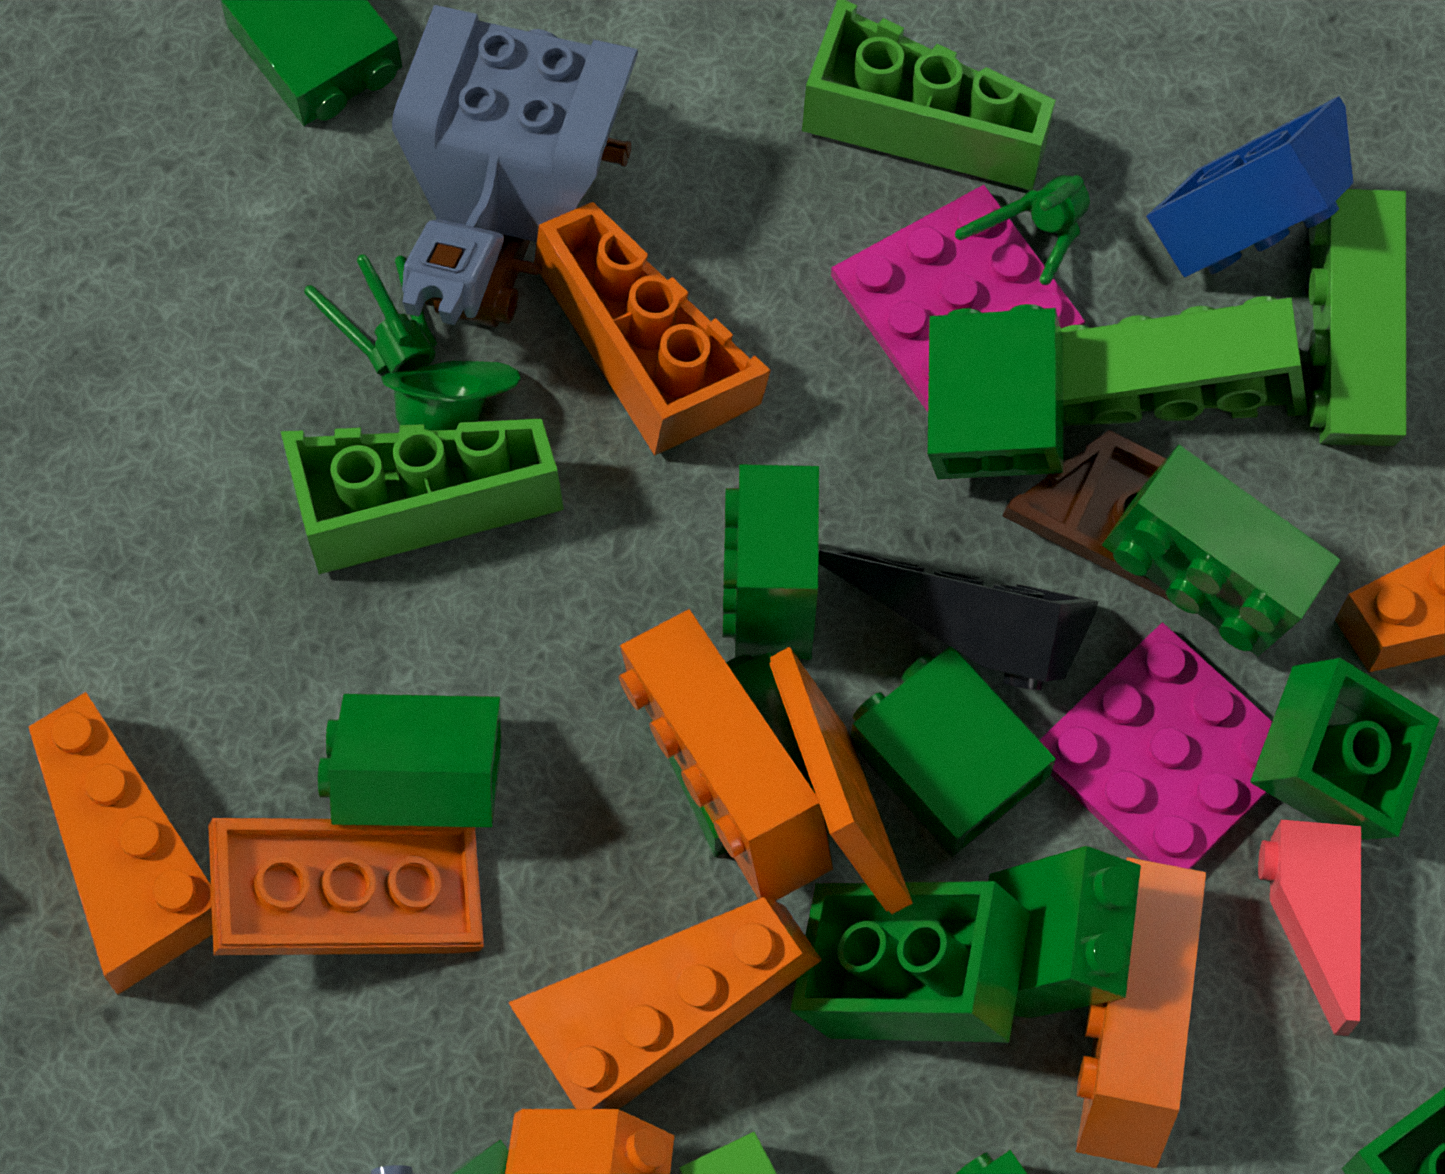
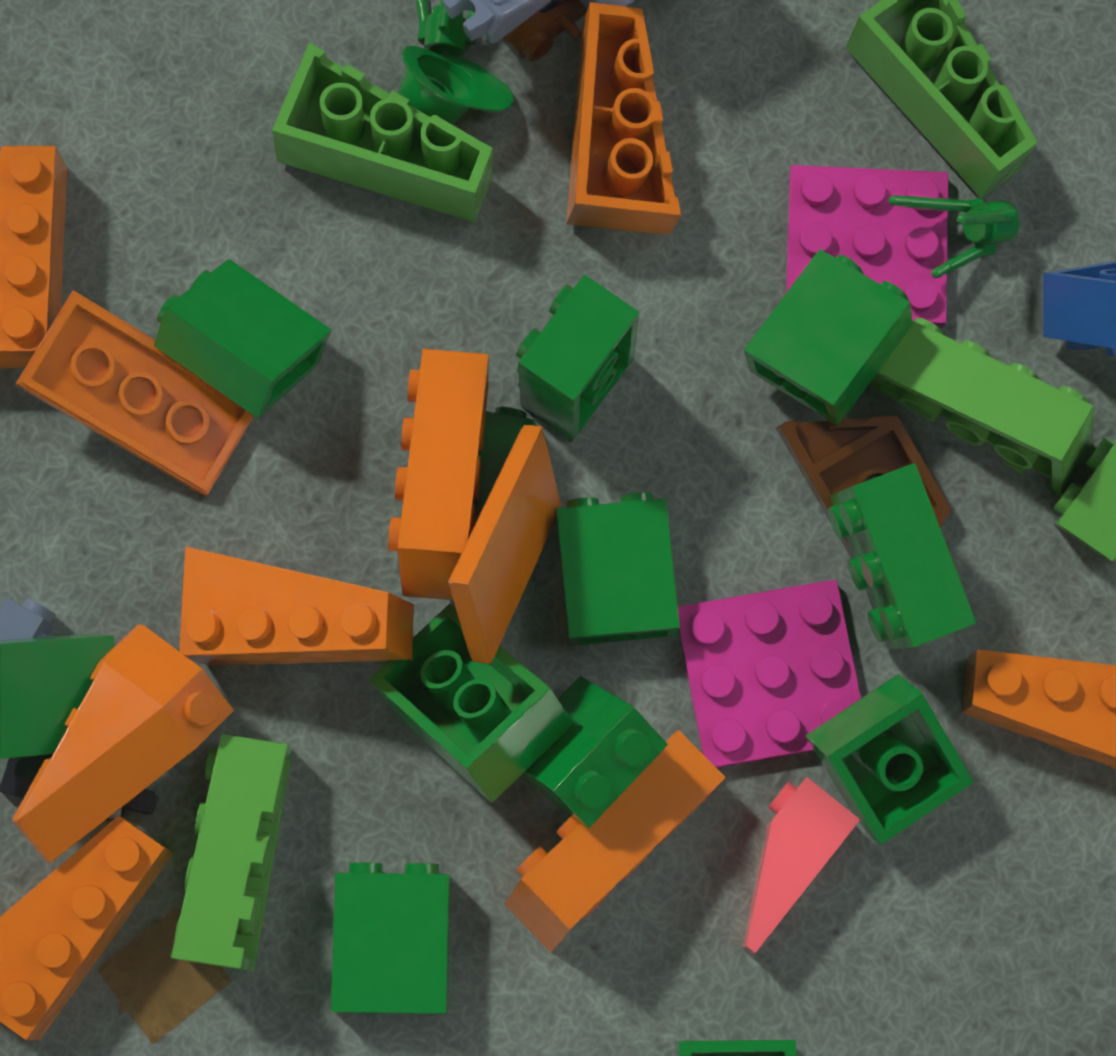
camera: 35 degrees right, 10 degrees up
black wedge [818,550,1098,690] -> none

